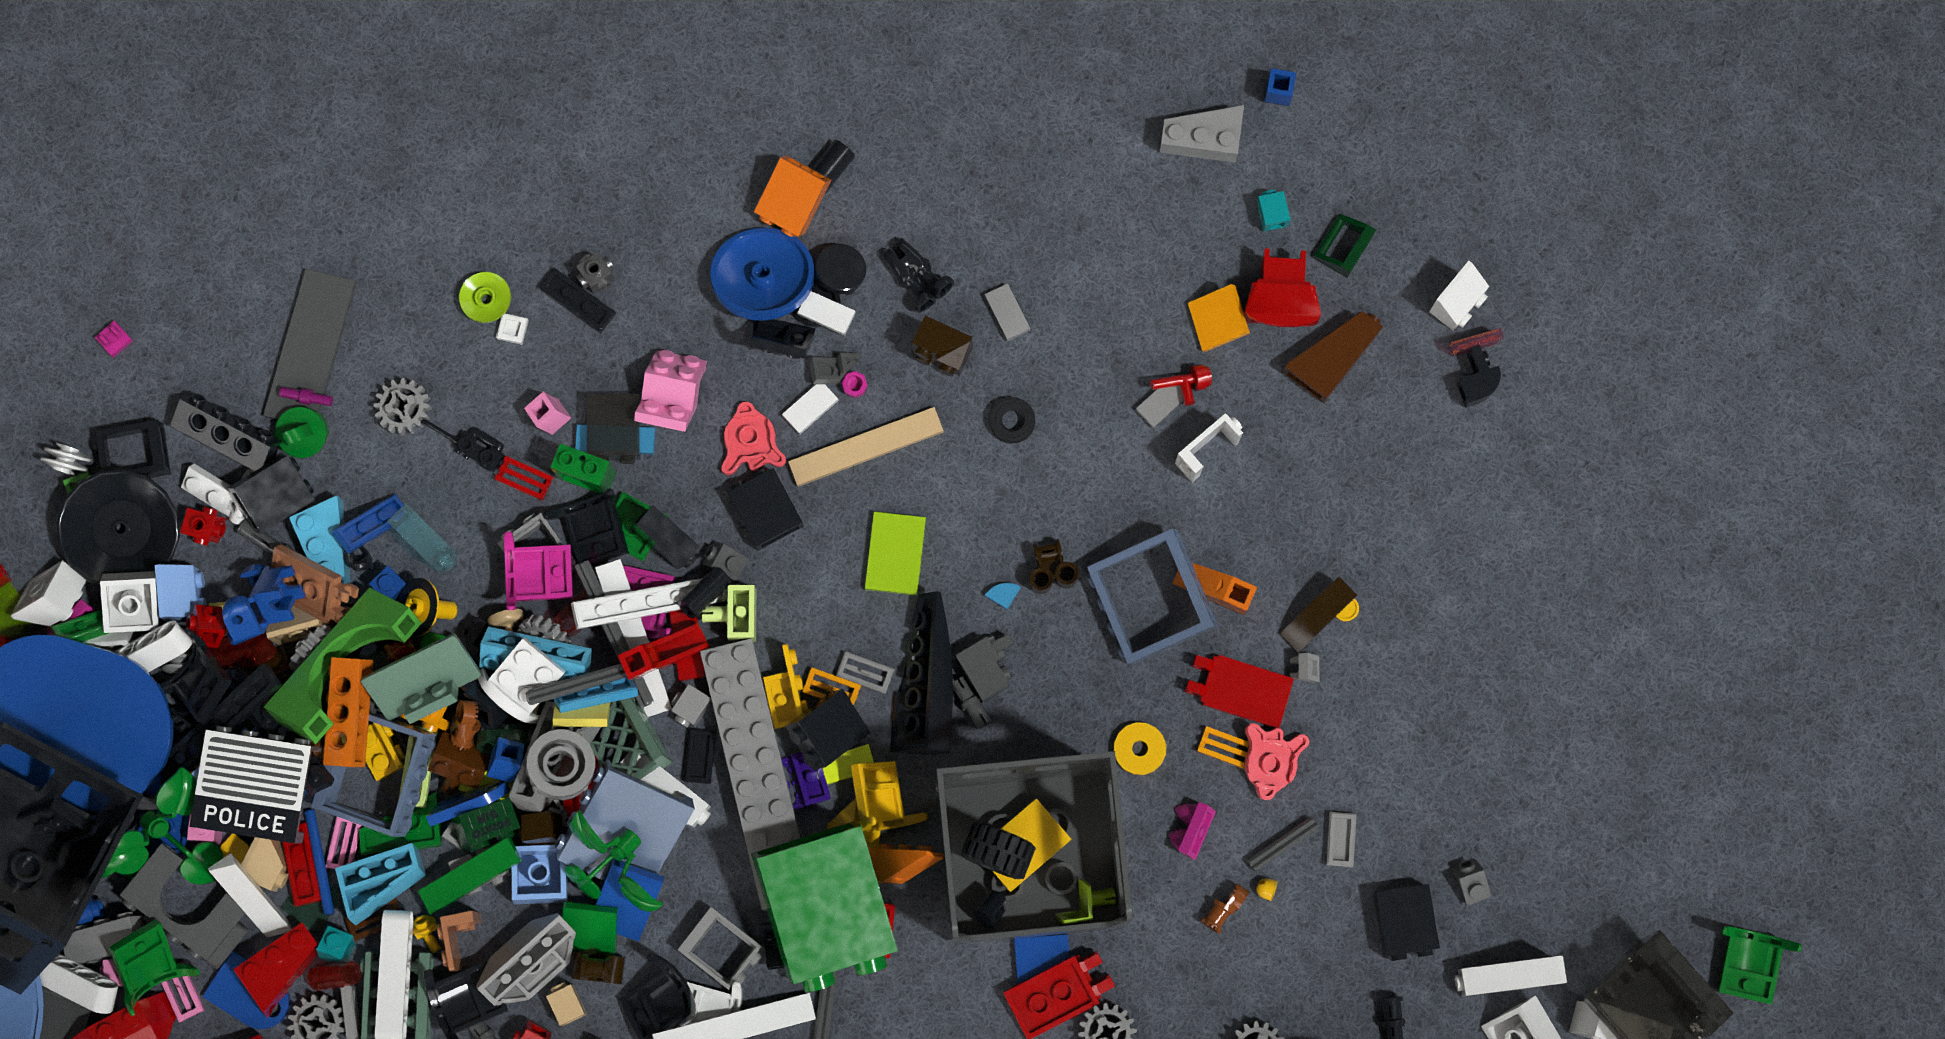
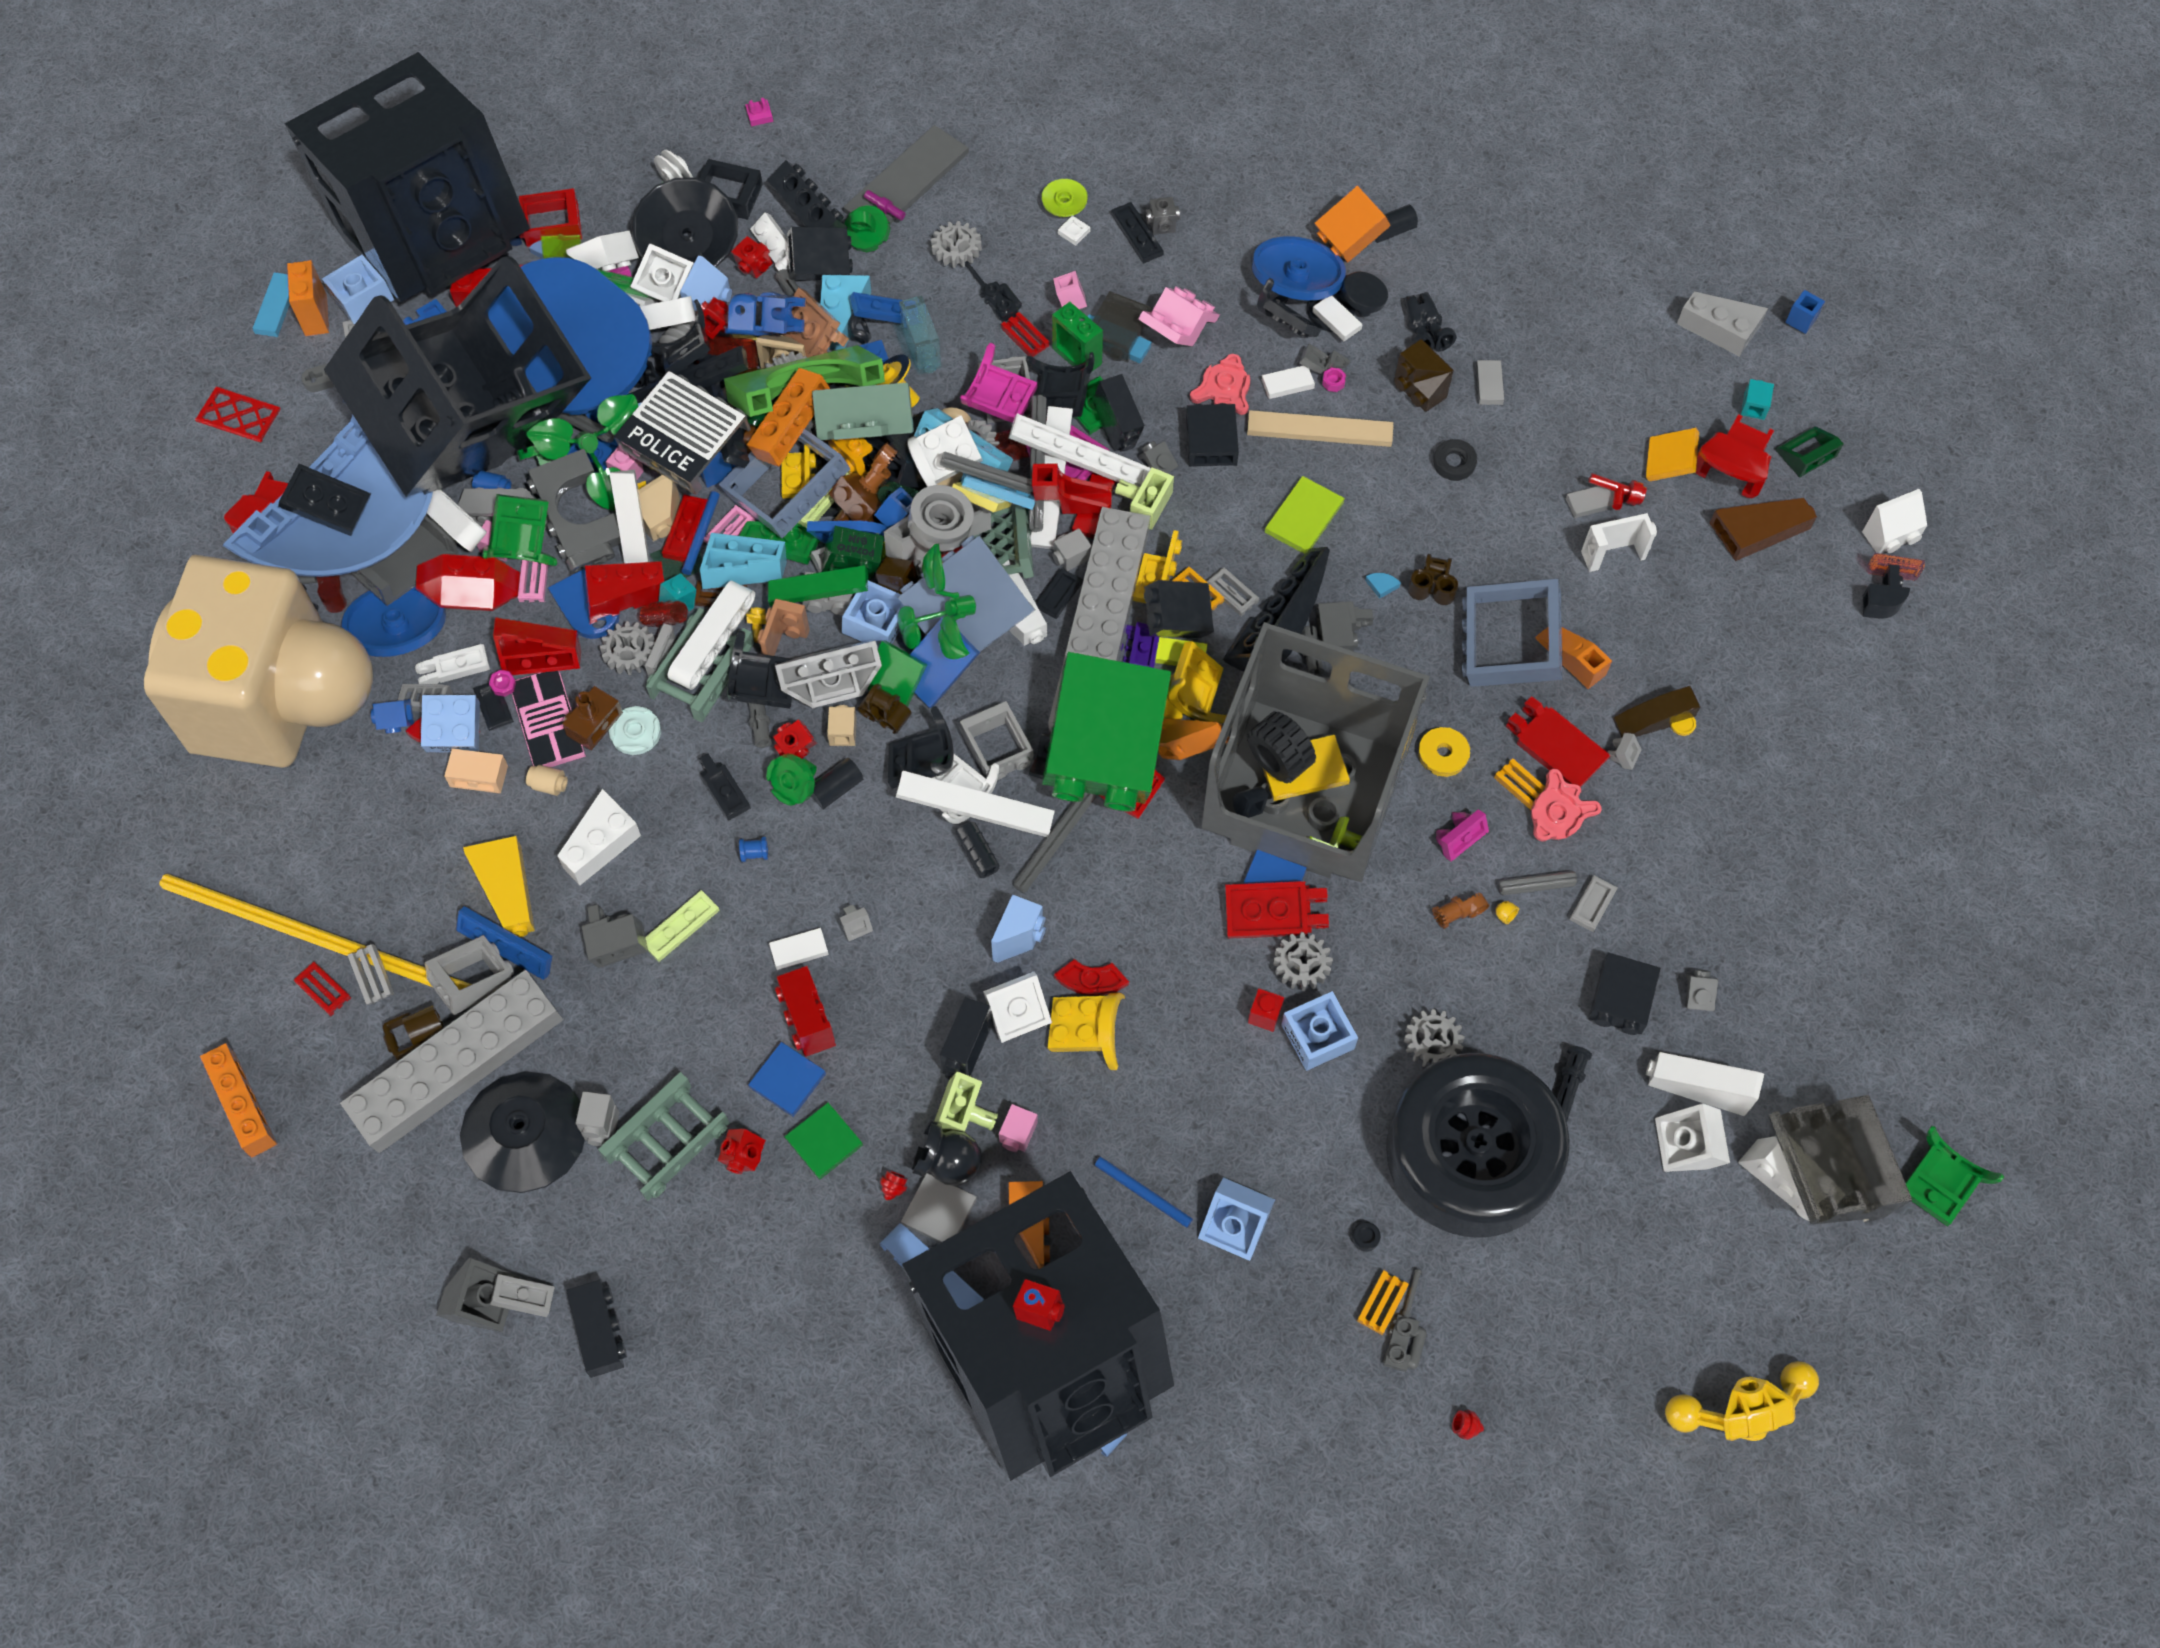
camera: 25 degrees right, 15 degrees down
black axle [678,567,731,619] -> none

